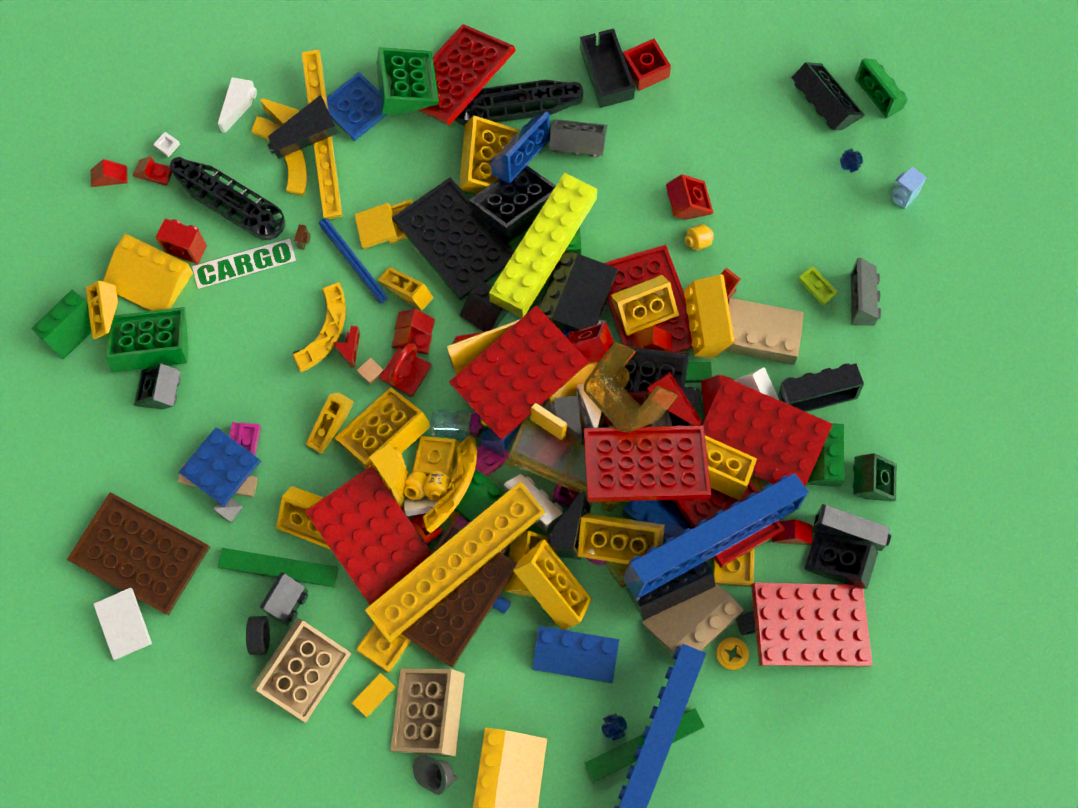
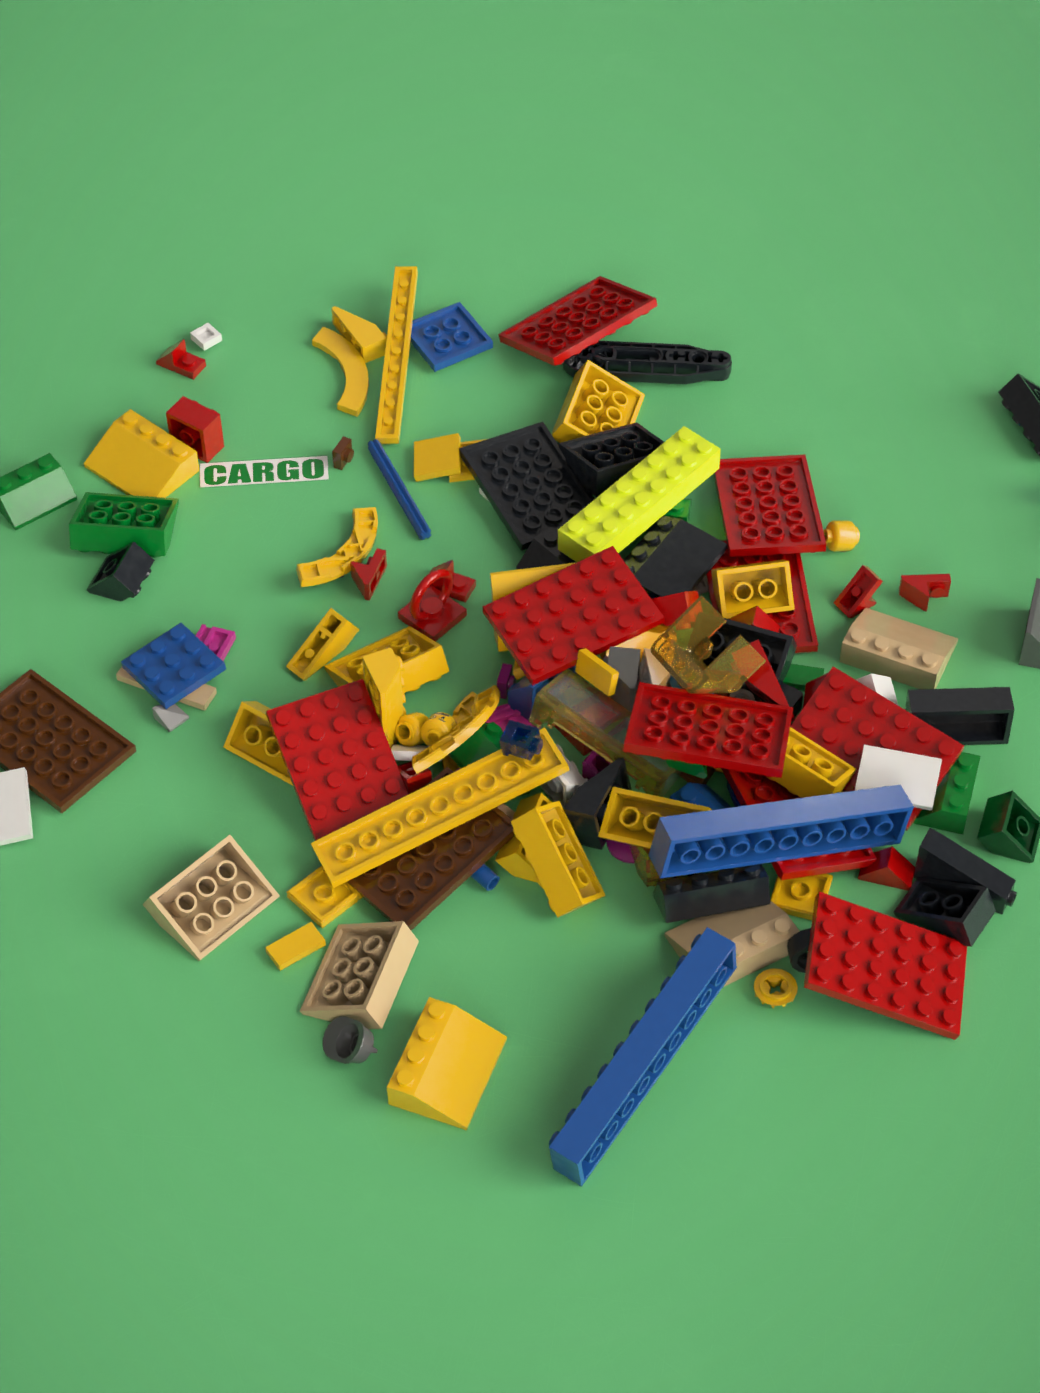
camera: 10 degrees right, 20 degrees down
yellow slope [85,280,118,340] -> none
red slope [91,159,128,187] -> none
black beam [170,157,286,240] -> none
white slope [218,78,257,133] -> none
green tile [218,548,339,587] -> none
black tyre [246,616,270,655] -> none
slope [260,572,308,626] -> none
black slope [267,96,338,159] -> none
light nougat tile [357,358,384,385] -> none
green slope [376,47,439,115] -> none
yellow slope [378,267,434,311] -> none
red slope [394,308,435,335] -> none
yellow tile [412,436,458,478] -> none
clear light blue slope [430,410,471,440] -> none
blue slope [490,112,550,183] -> none
blue slope [533,626,619,683] -> none
dark grey slope [549,119,608,157] -> none
black piece [580,28,635,108] -> none
green tile [585,708,705,782] -> none
gear [602,713,627,741] -> none
red brick [623,38,671,91] -> none
red slope [666,174,714,220] -> none
yellow slope [684,274,735,359] -> none
lime plate [798,266,838,306] -> none
none -> brick [499,720,543,760]
none -> red plate [713,454,826,557]
none -> white tile [855,745,942,810]
none -> red slope [899,574,951,612]

